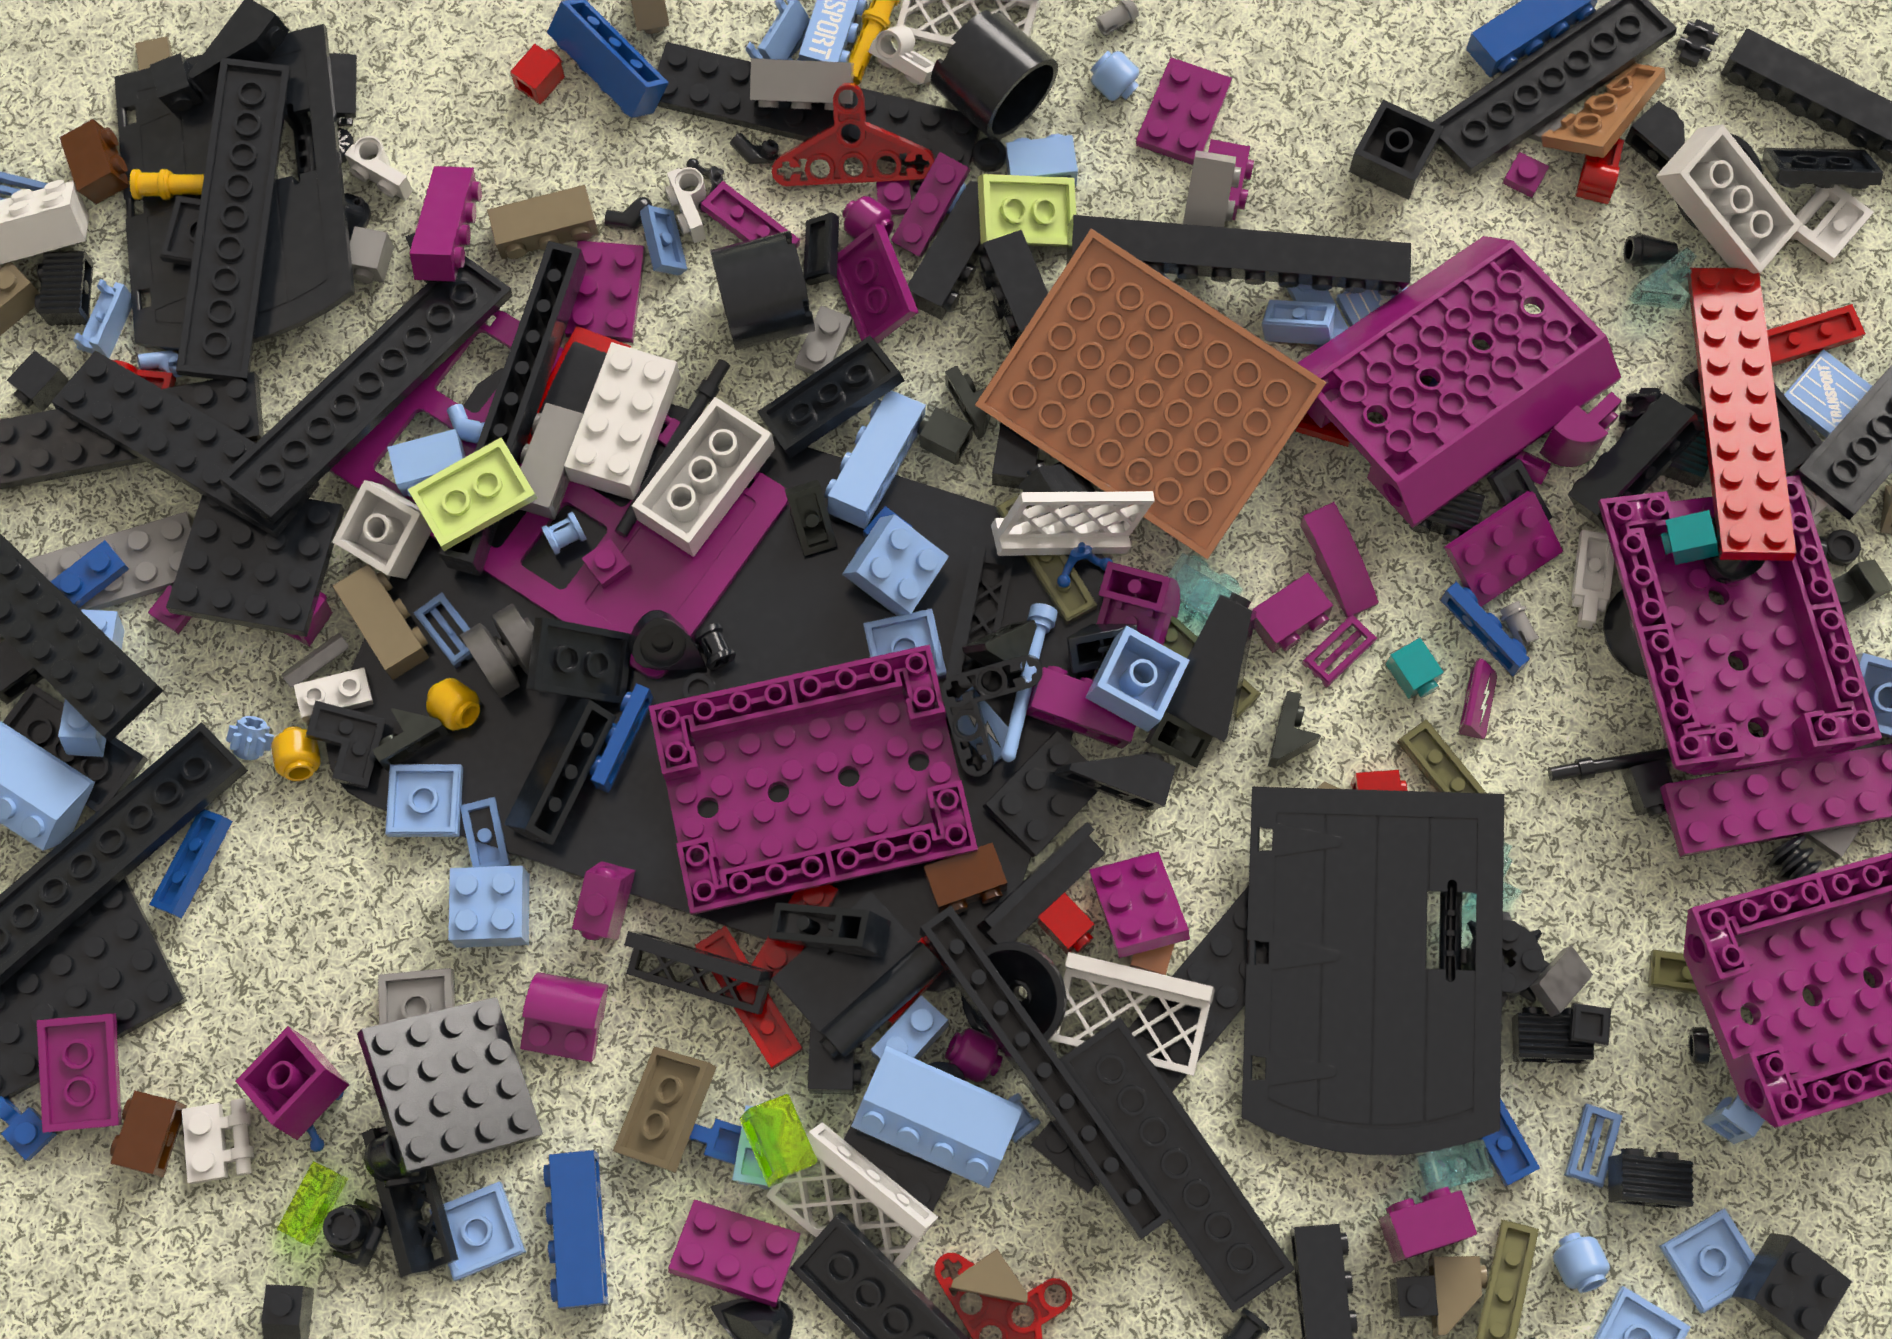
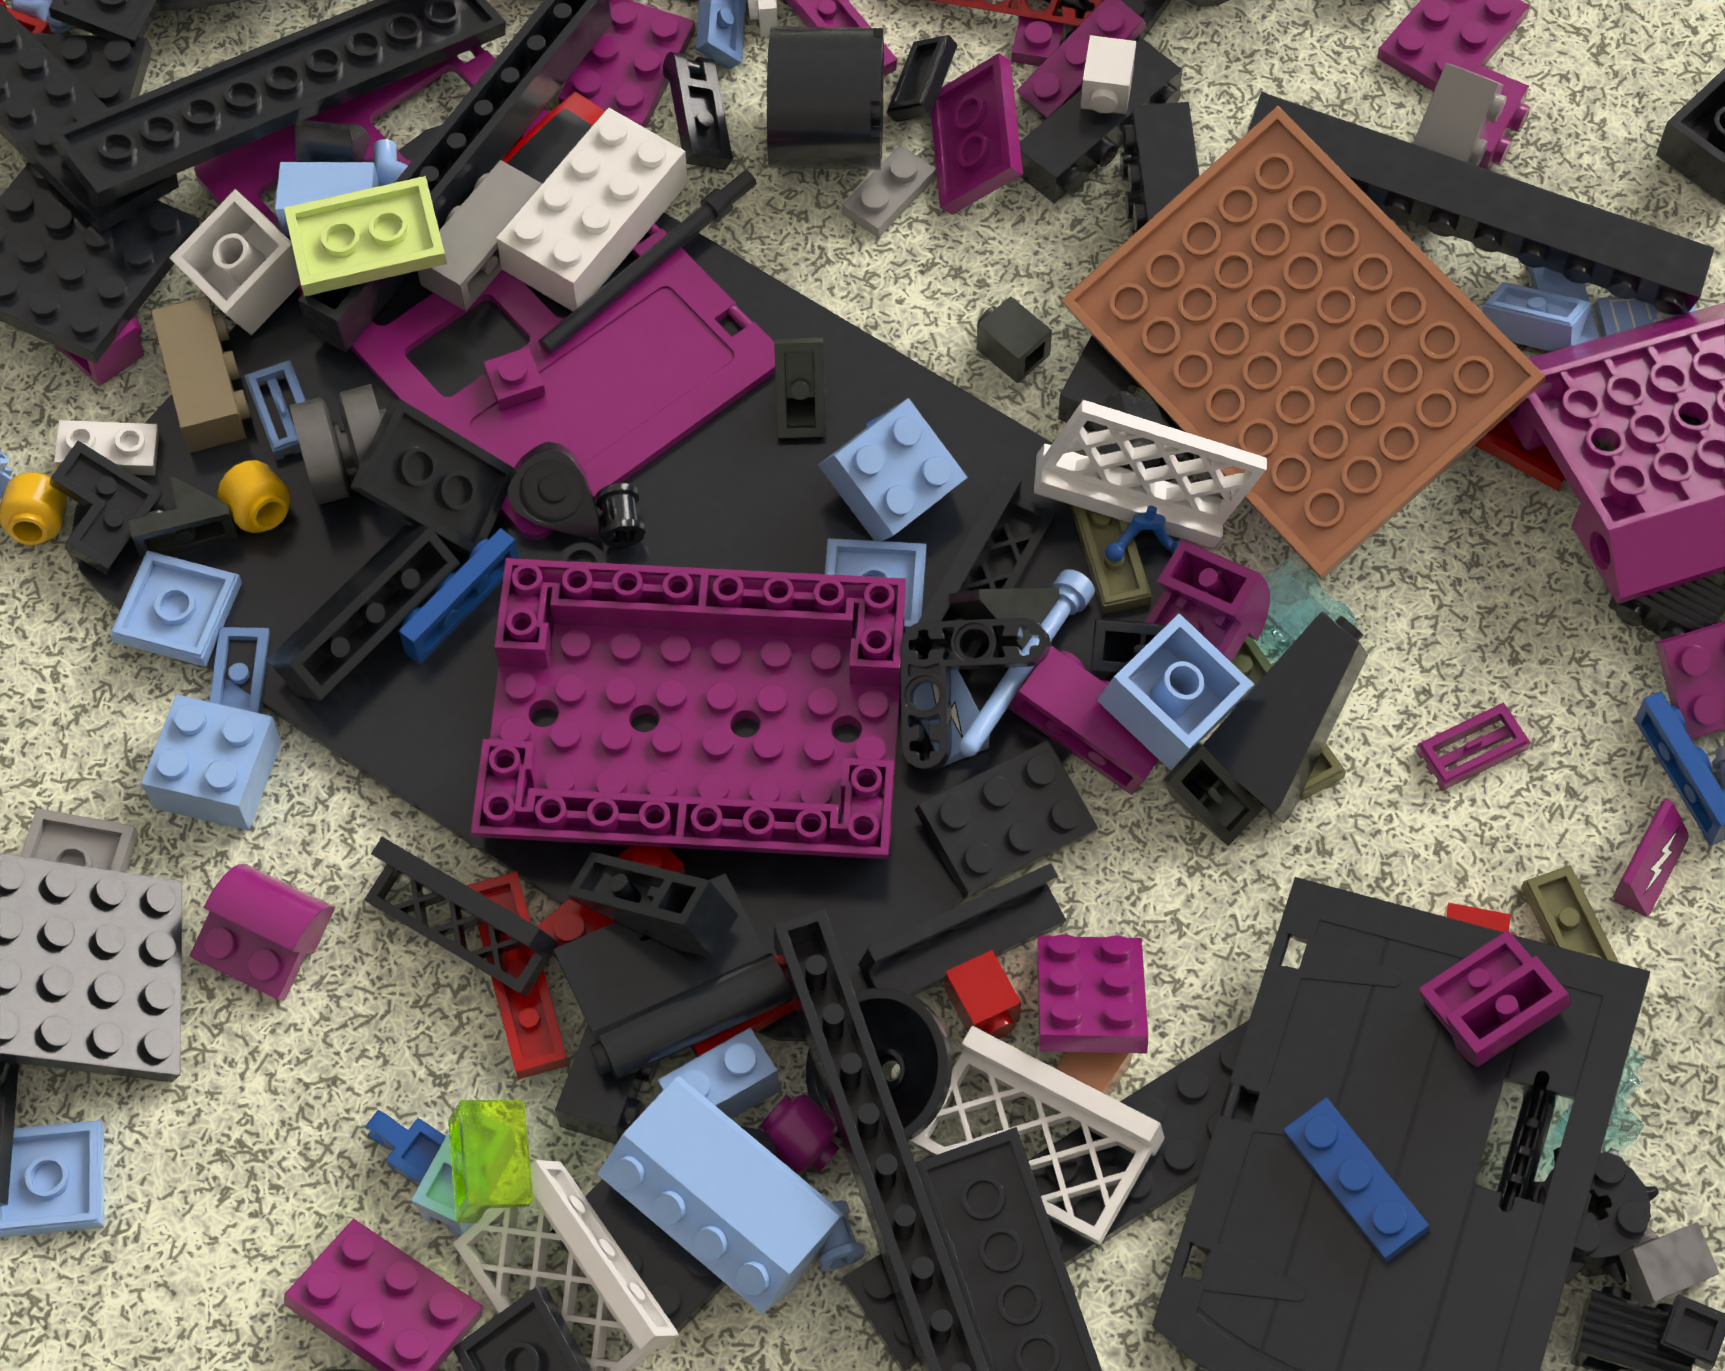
camera: 15 degrees right, 10 degrees down
flat silver tile [282,633,349,688] -> none
light blue bush [541,512,586,555] -> none
blue brick [543,1150,609,1310] -> none
magenta torso [572,861,636,941] -> none
dark tan plate [613,1046,717,1173] -> none
white brick [632,397,775,557] -> none
black plate [757,335,905,459] -> none
light blue brick [824,390,926,529] -> none
magenta head [842,196,894,239] -> none
reddish brown brick [924,842,1007,914] -> none
pearl dark grey slope [945,365,991,440] -> none
black tile [973,137,1006,172] -> none
yellowish green plate [977,174,1076,247] -> none
light blue brick [1006,134,1078,186] -> none
black slope [1055,752,1176,810] -> none
magenta brick [1252,573,1333,653] -> none
pearl dark grey slope [1268,691,1321,768] -> none
magenta slope [1300,502,1379,618] -> none
teal brick [1385,637,1444,699] -> none
none -> black tile [295,120,370,162]
none -> black plate [663,52,733,170]
none -> white brick [1081,35,1136,114]
none -> blue plate [1283,1097,1430,1263]
none -> magenta brick [1418,930,1571,1067]

